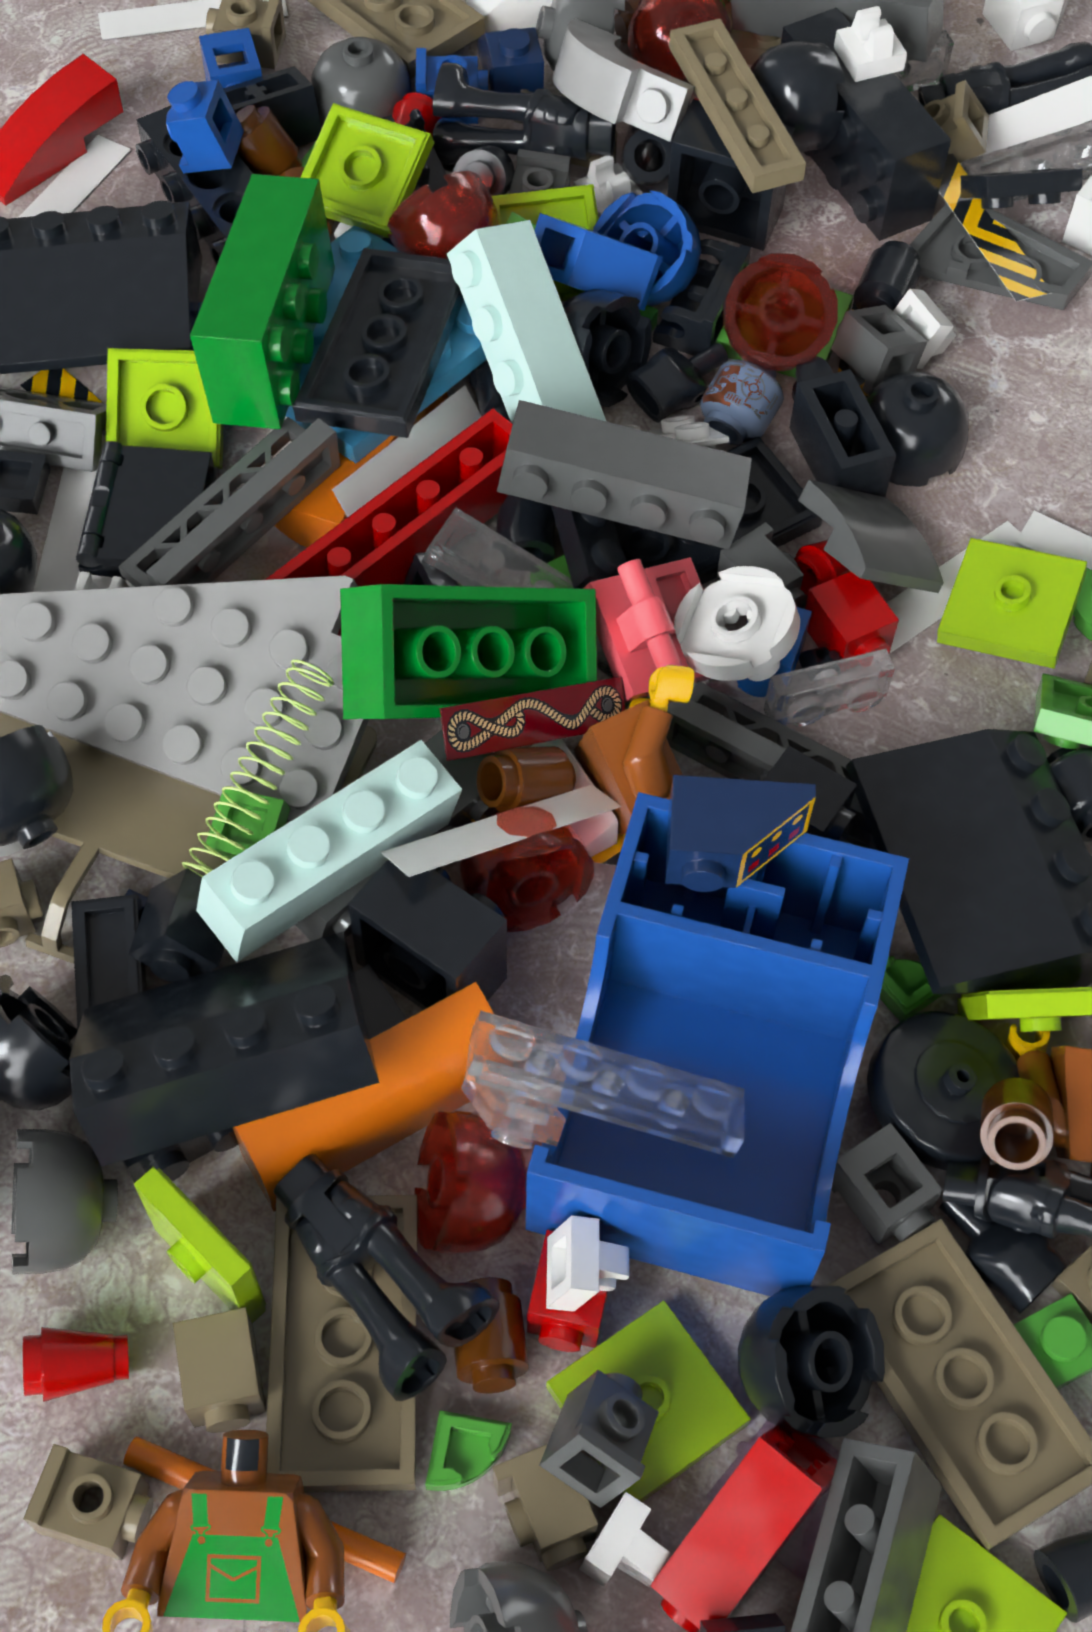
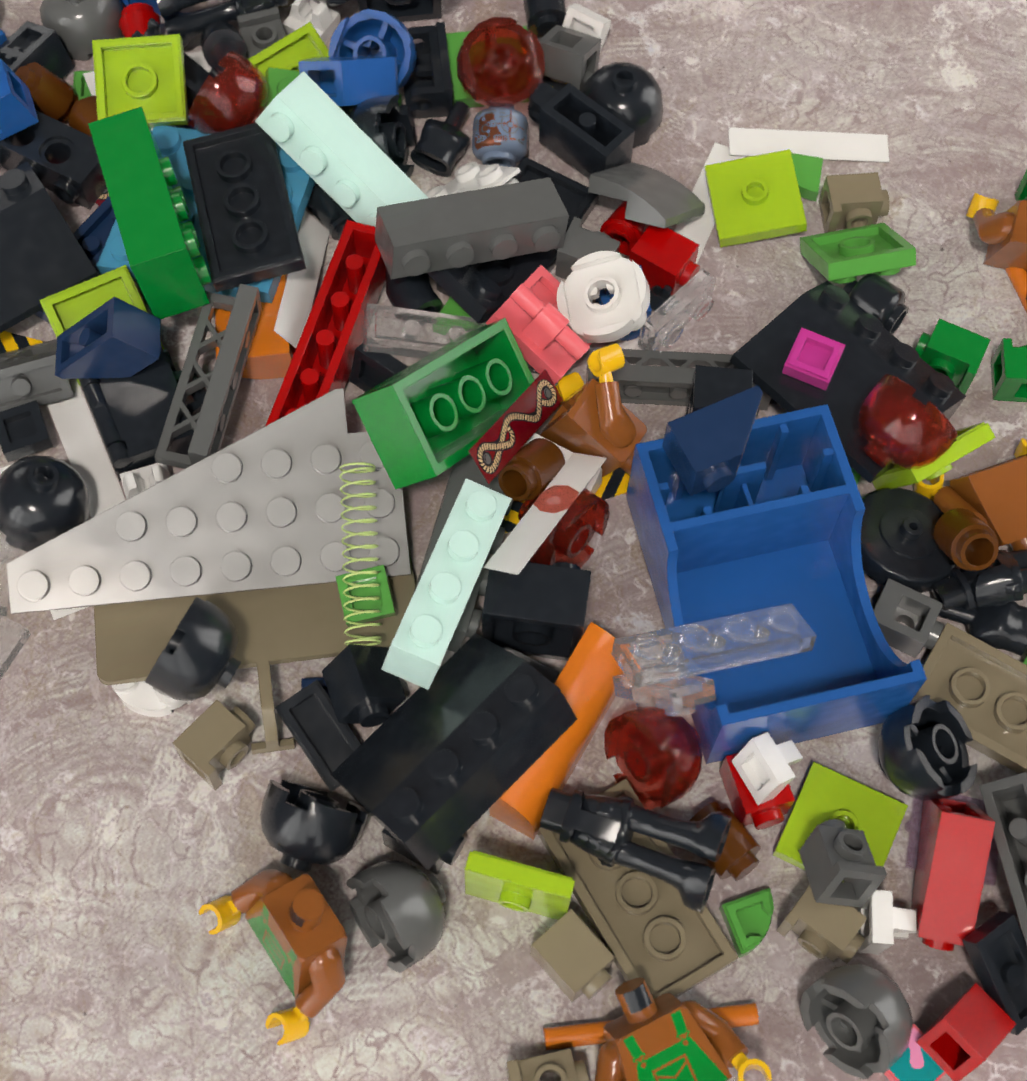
camera: 30 degrees left, 5 degrees up
red cone [23,1327,129,1402] -> none
none -> dark blue slope [55,297,162,379]
none -> dark pink tile [782,328,846,391]
none -> clear red cylinder [858,374,958,469]

